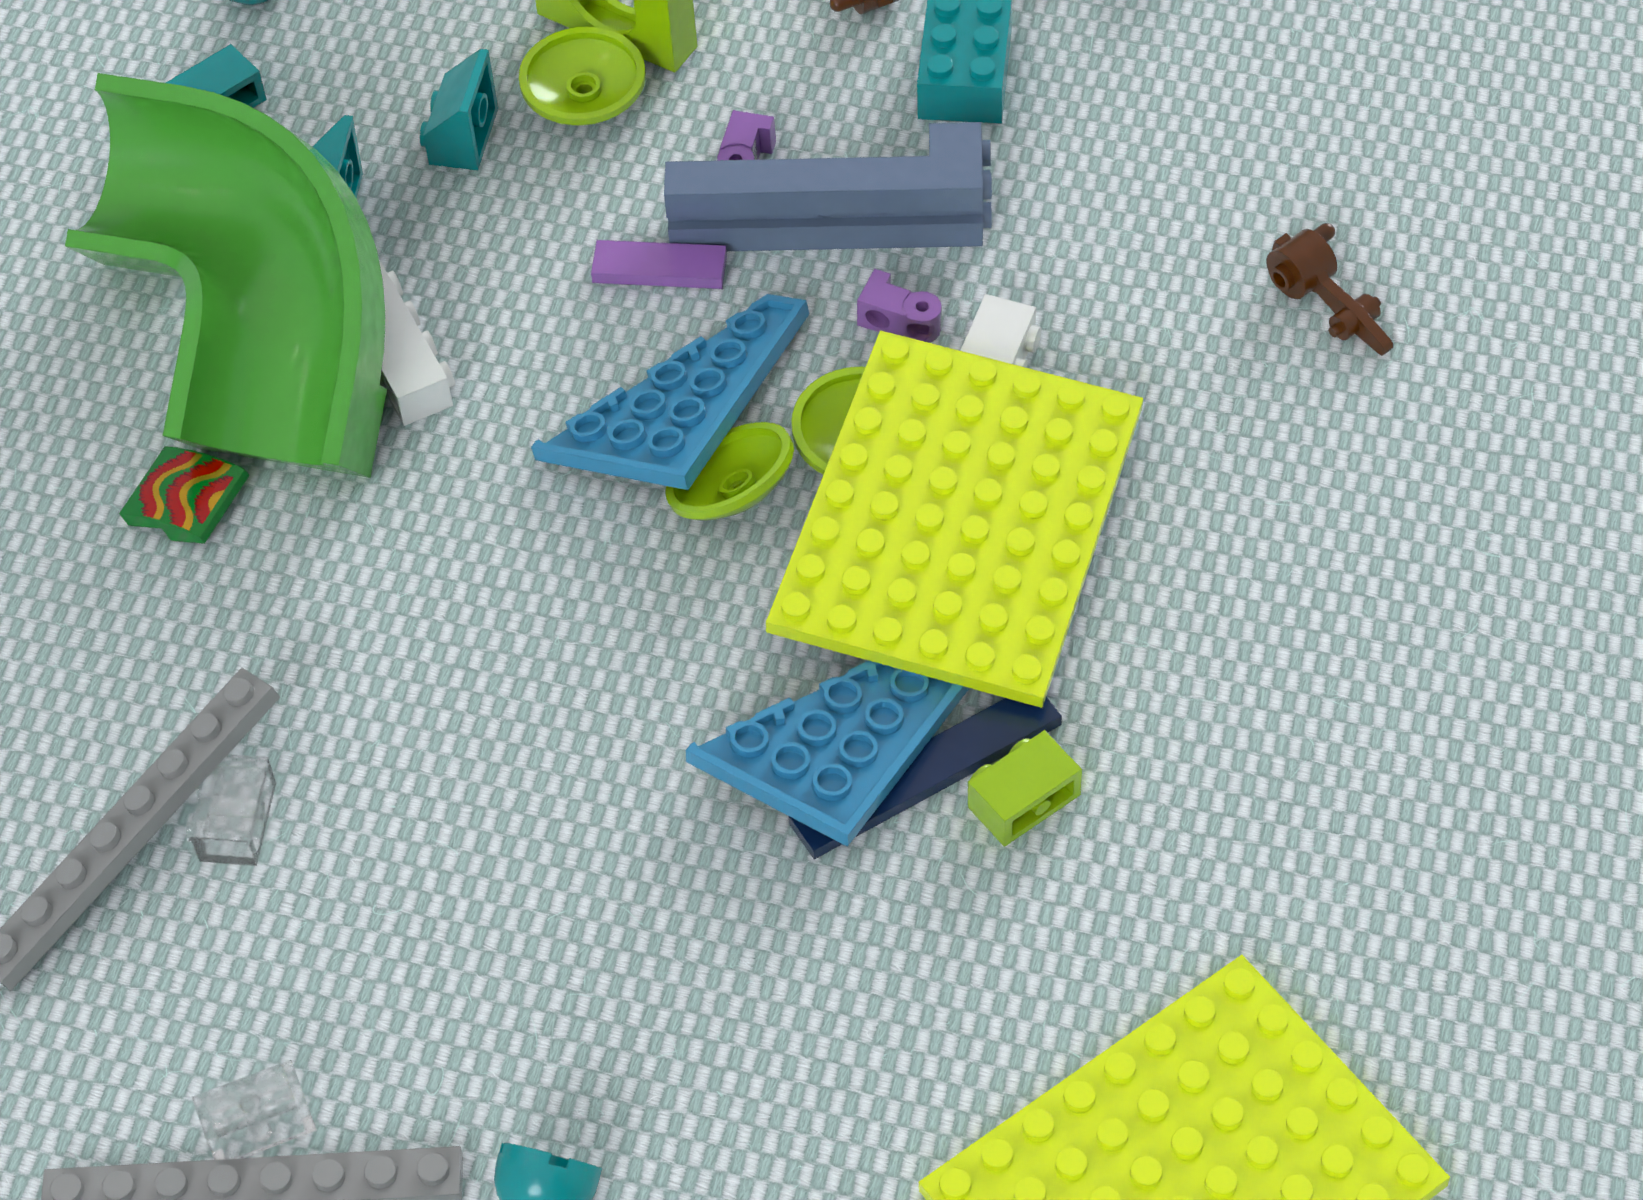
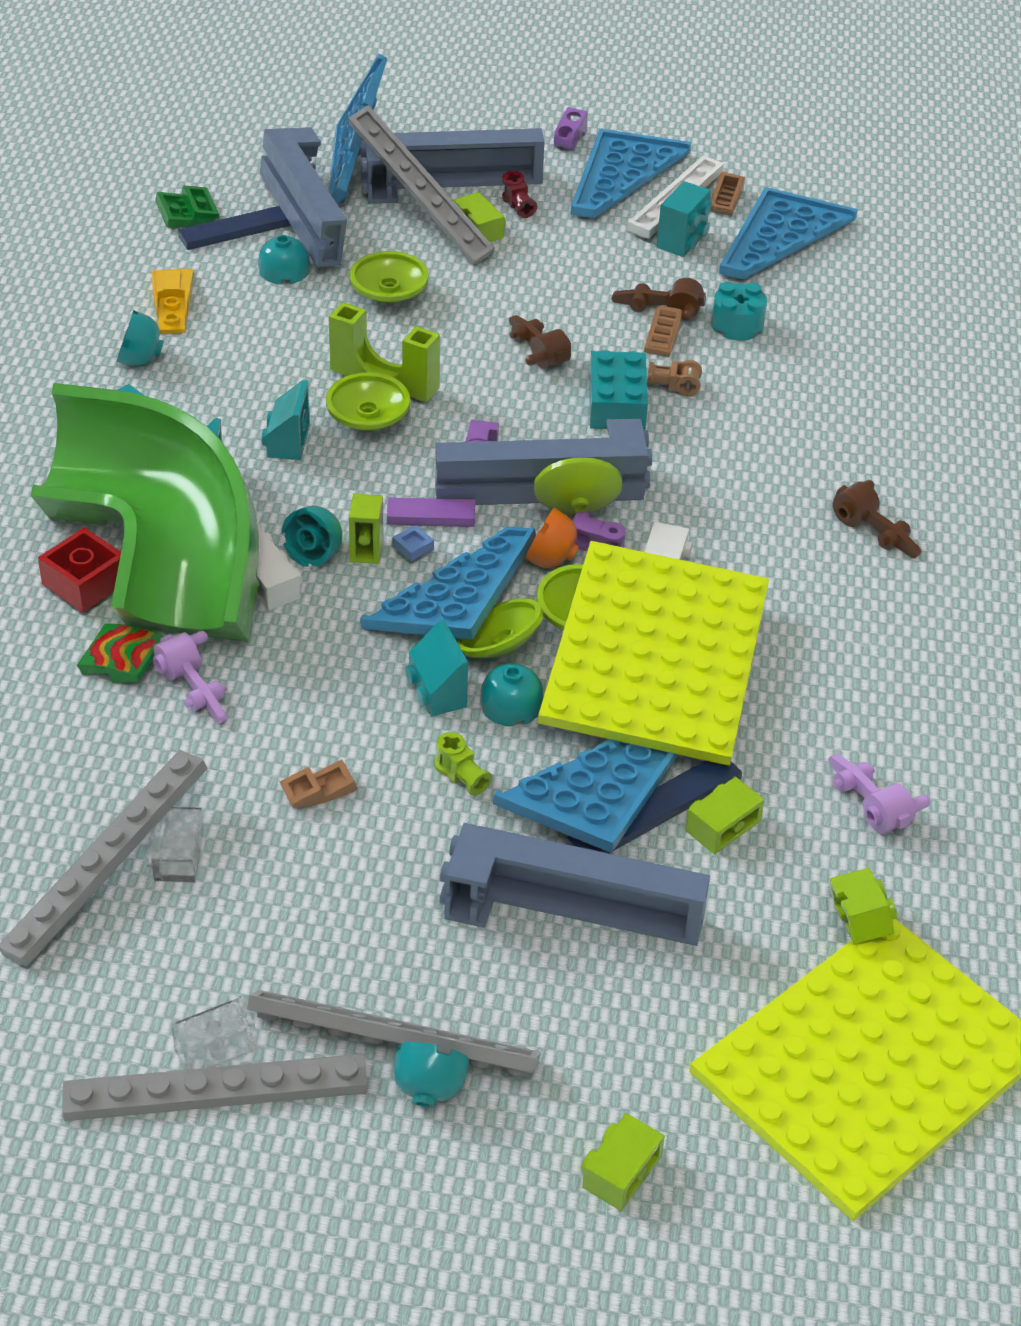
camera: 10 degrees left, 10 degrees down
none -> red brick [38,527,121,613]
none -> lavender piece [153,631,227,724]
none -> light grey plate [247,990,541,1076]
none -> medium nougat slope [279,759,358,808]
none -> teal cylinder [281,505,343,567]
none -> lime brick [349,493,384,564]
none -> medium blue plate [392,525,434,561]
none -> teal slope [405,620,468,717]
none -> lime connector [434,732,493,796]
none -> sand blue brick [440,823,711,946]
none -> teal cylinder [480,664,543,726]
none -> orange cylinder [524,508,580,569]
none -> lime dish [534,457,623,515]
none -> medium nougat connector [647,360,702,396]
none -> lavender piece [828,754,930,834]
none -> lime brick [829,868,897,945]

